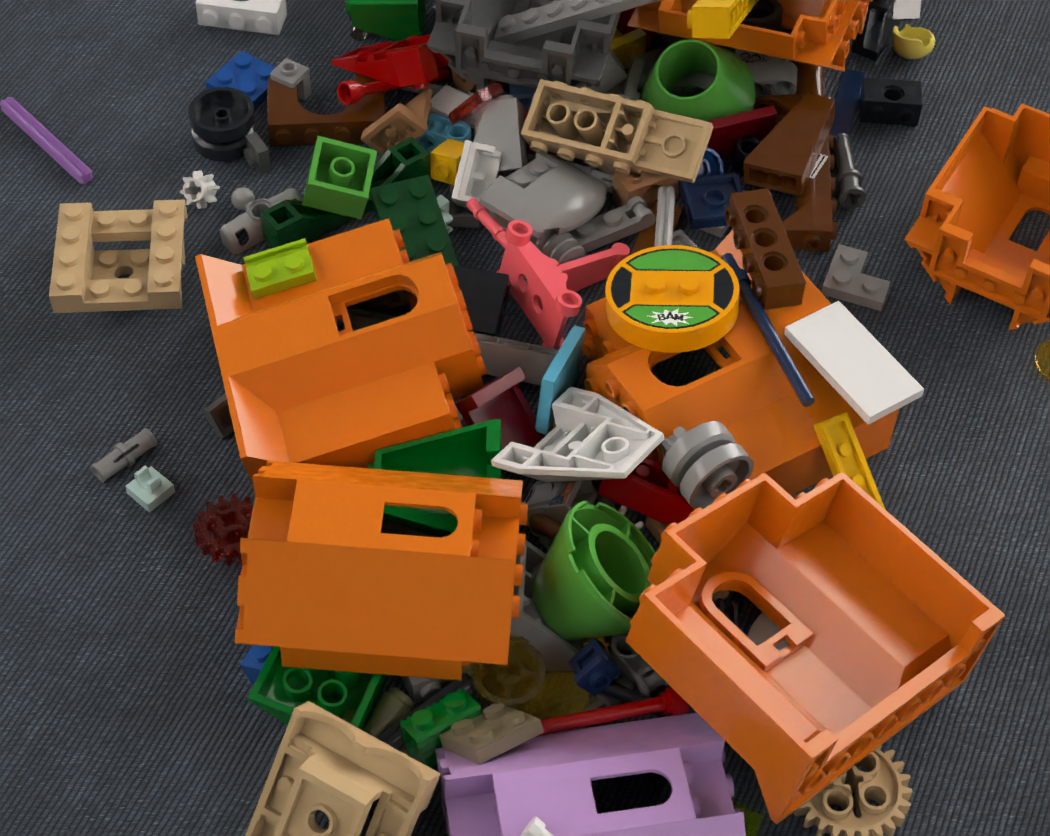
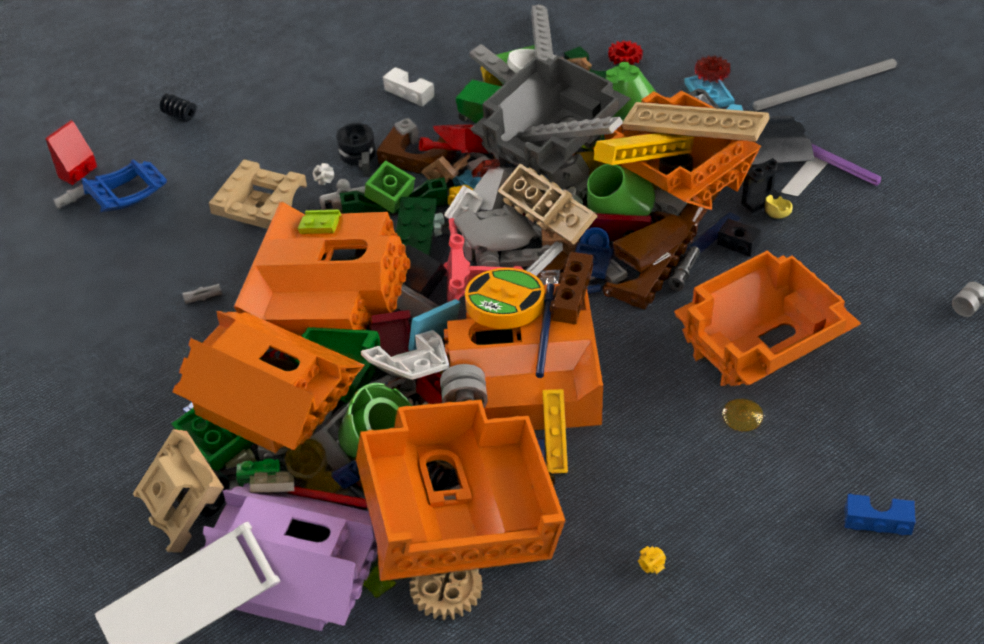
camera: 30 degrees right, 5 degrees down
medium lavender axle [0,97,93,185] -> none
light aqua tile [125,465,175,513] -> none
blue plate [205,51,276,110] -> none
white tile [784,301,924,425] -> none
light grey plate [821,244,890,311] -> none

